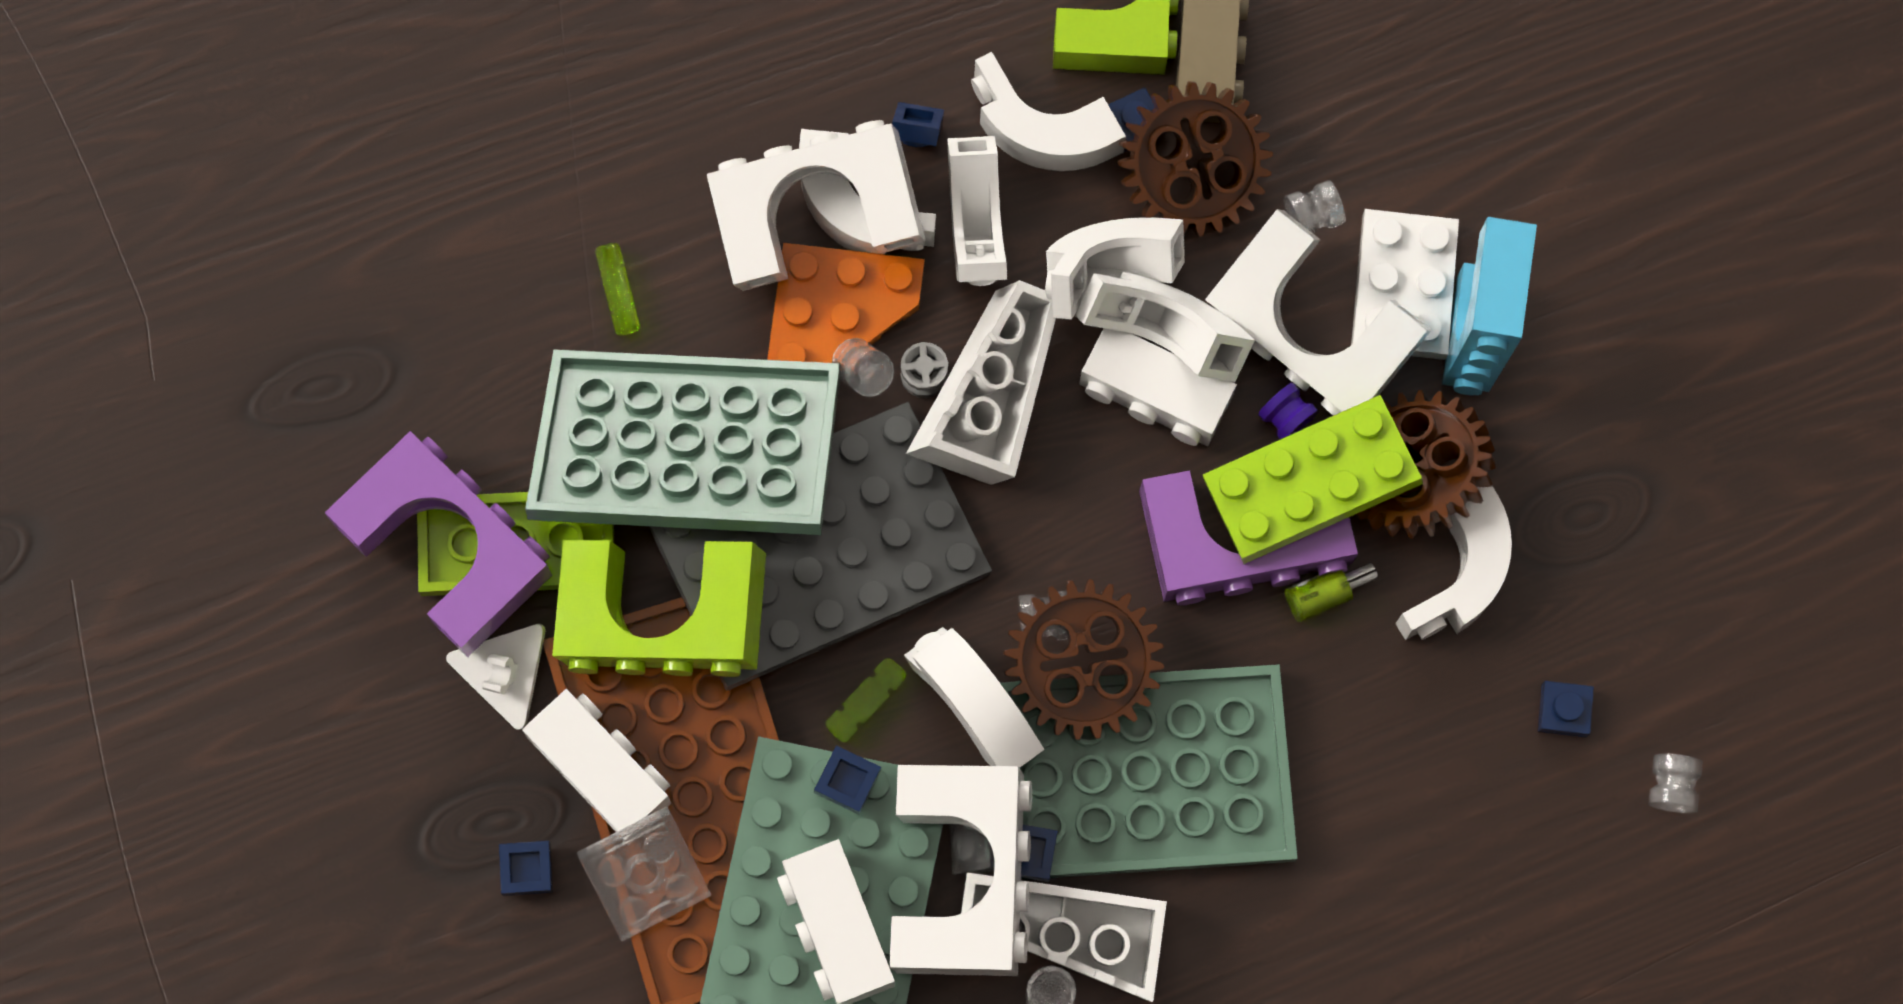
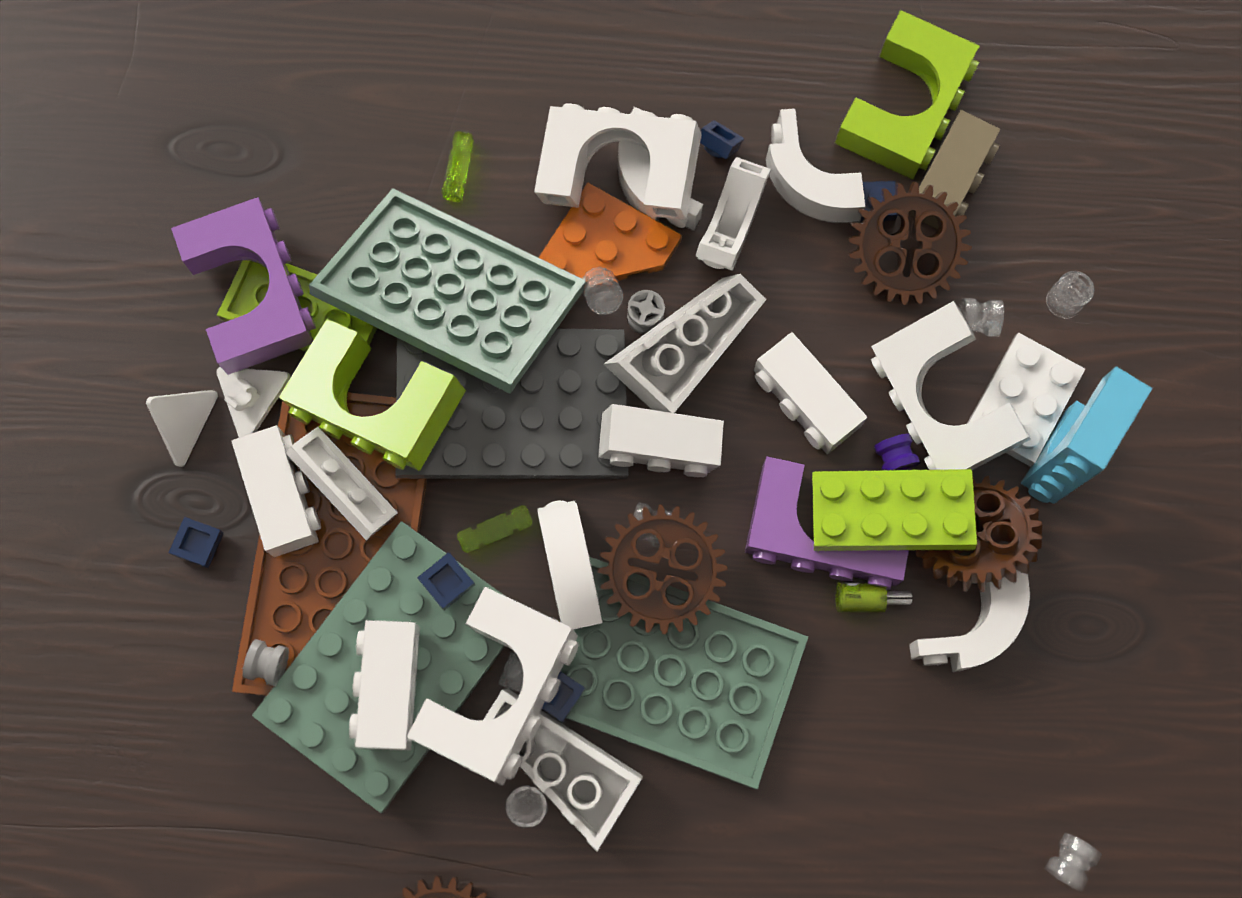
camera: 25 degrees right, 0 degrees up
clear plate [576,806,711,941] -> none
white arch [1045,217,1185,320] -> none
white arch [1075,271,1255,382] -> none
dark blue plate [1538,681,1594,738] -> none
none -> white piece [146,390,218,467]
none -> light grey wheel [243,639,289,687]
none -> white plate [286,427,398,540]
none -> white brick [598,404,724,477]
none -> clear wheel [1046,271,1095,319]

